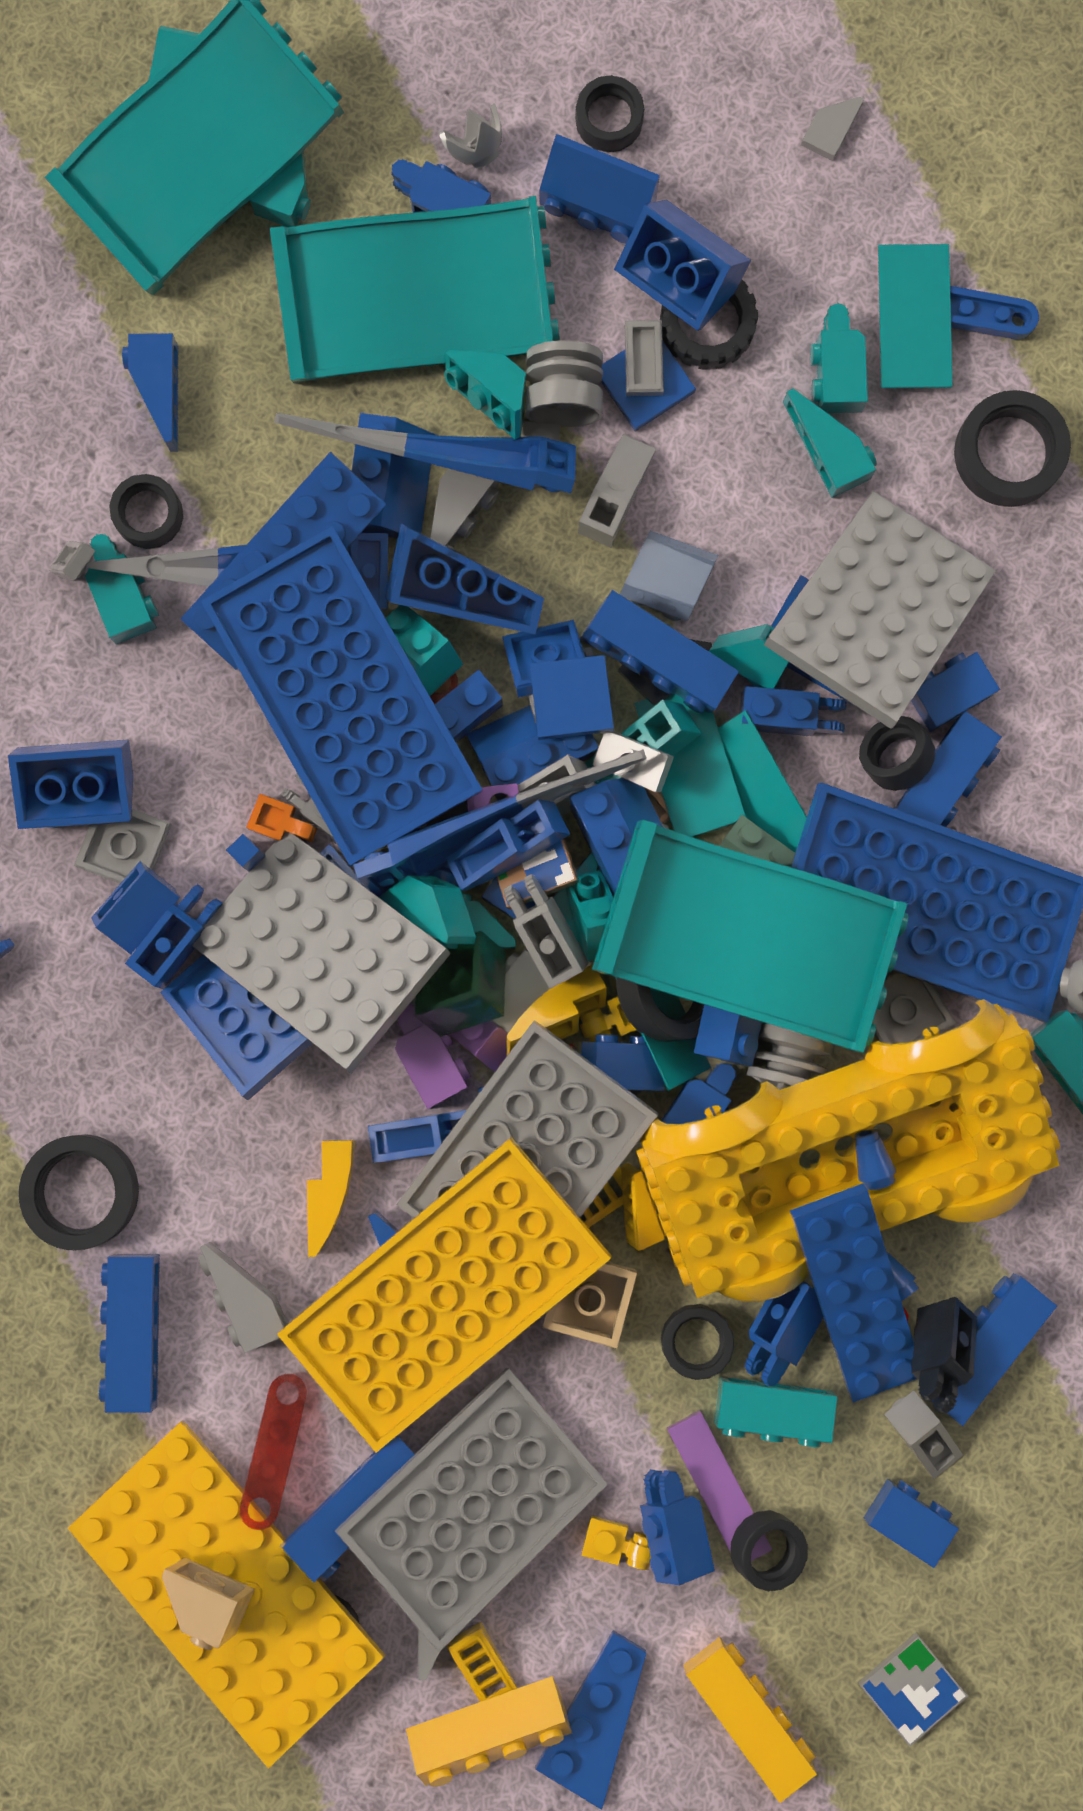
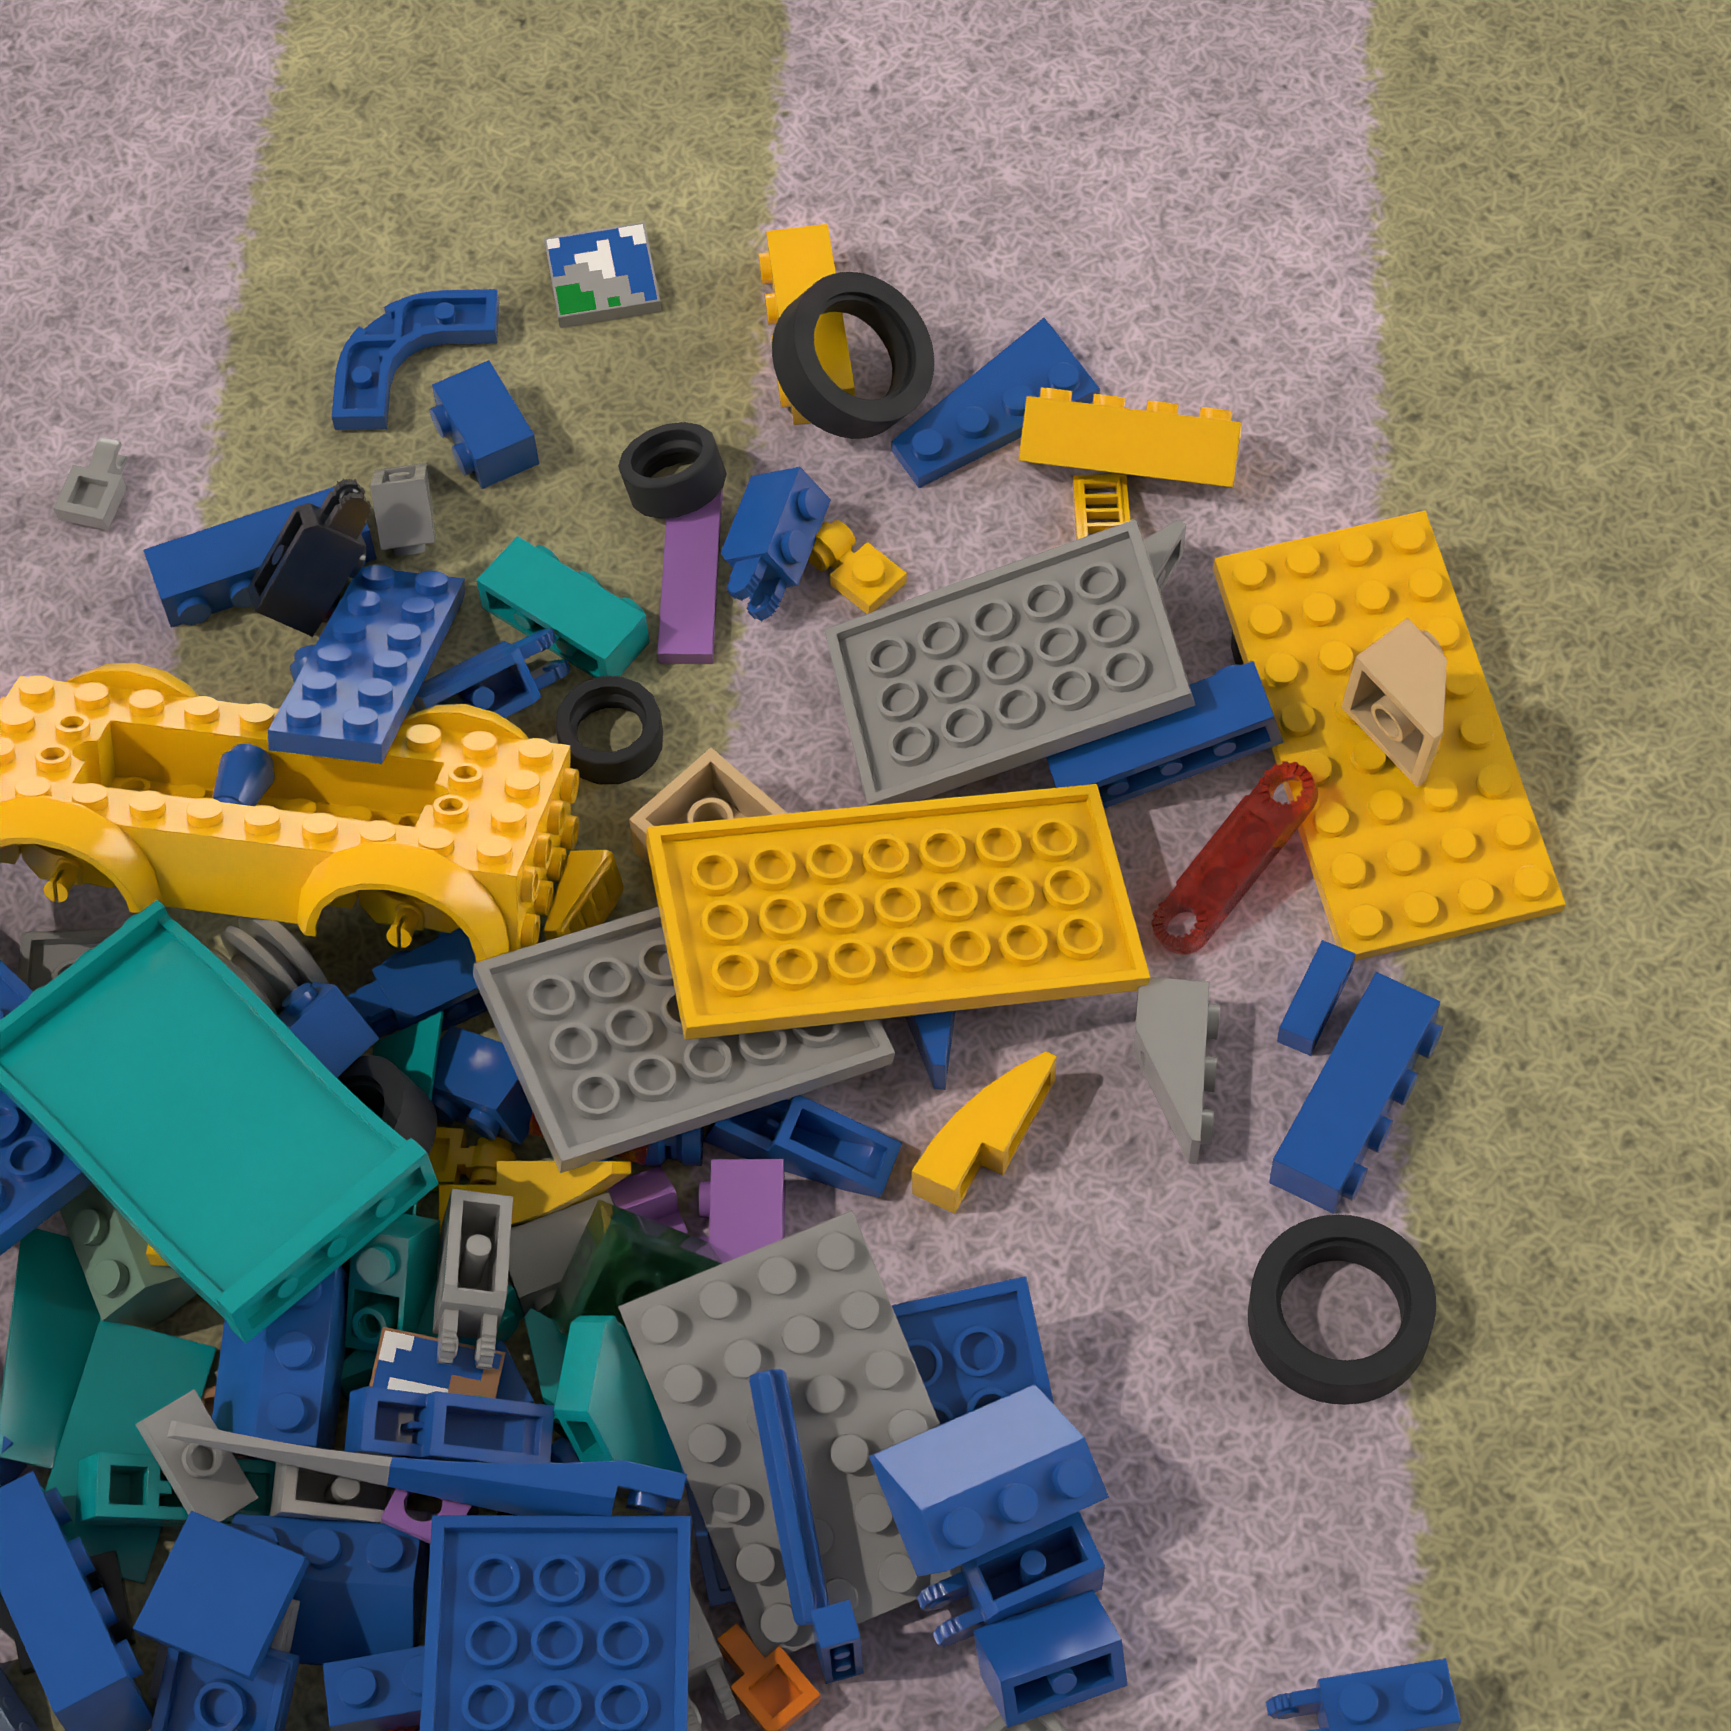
camera: 145 degrees left, 25 degrees down
none -> blue plate [332,289,500,430]
none -> blue axle [749,1369,830,1625]
none -> black tyre [772,272,935,439]
none -> blue slope [869,1384,1109,1577]
none -> blue piece [1277,940,1356,1056]

